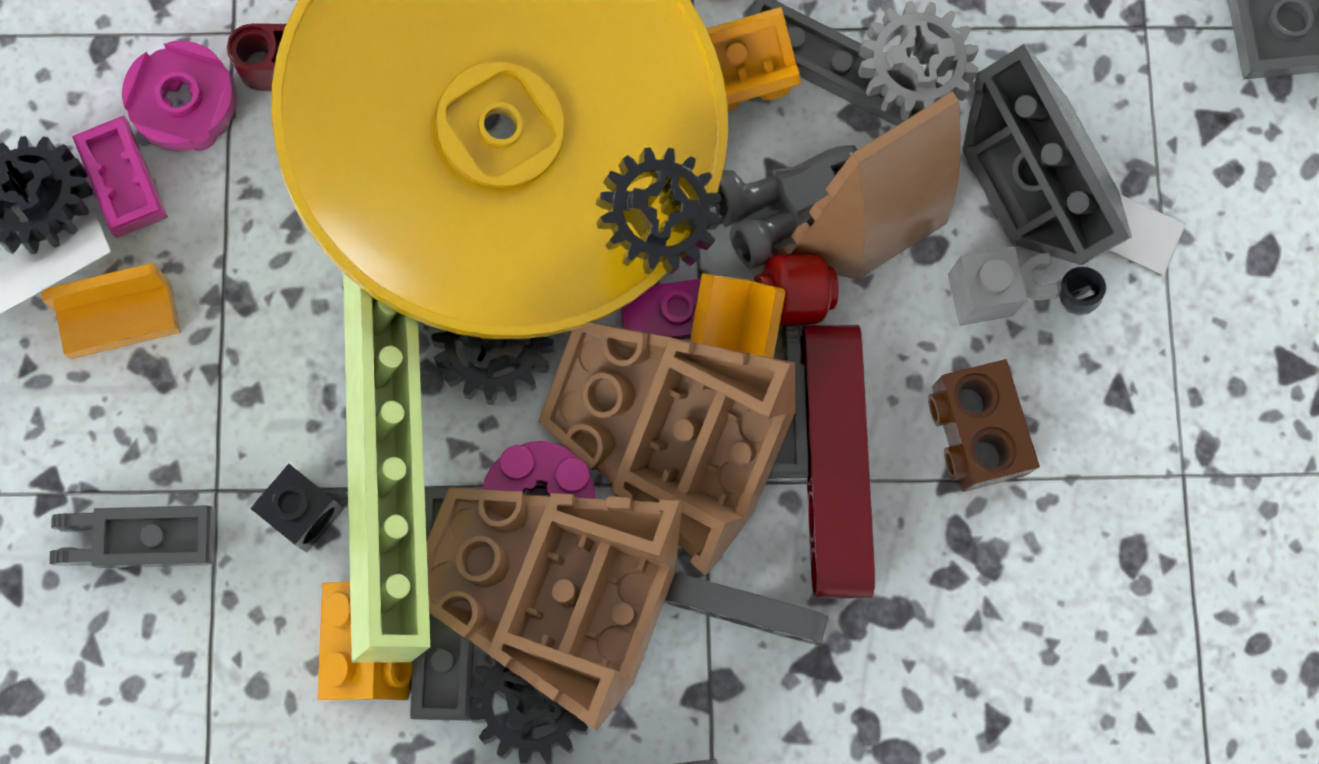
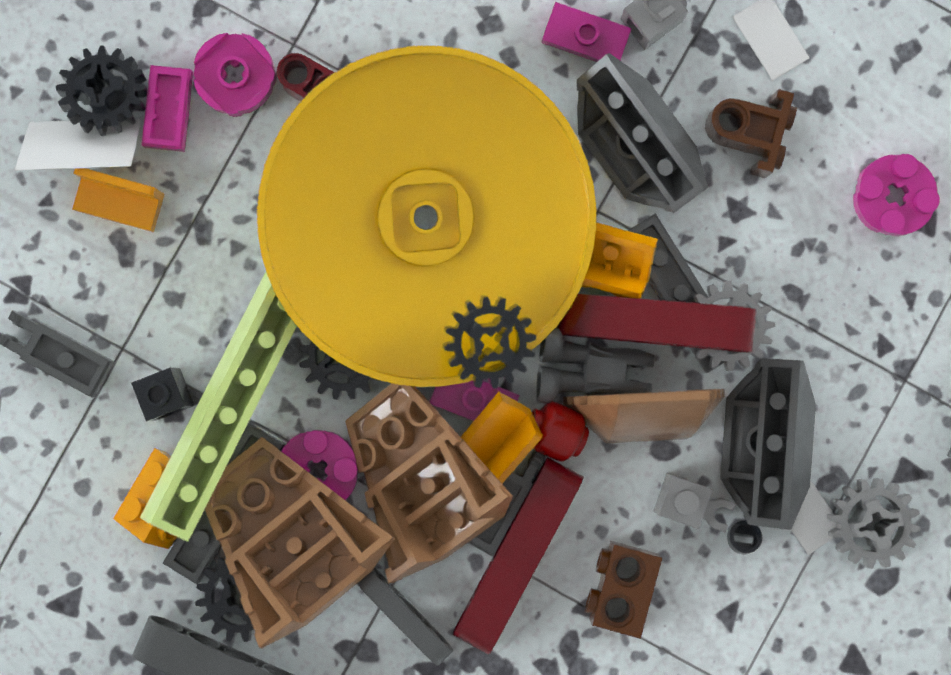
camera: 40 degrees right, 10 degrees up
none -> dark red beam [556,294,757,353]
none -> light grey gear [827,478,921,569]

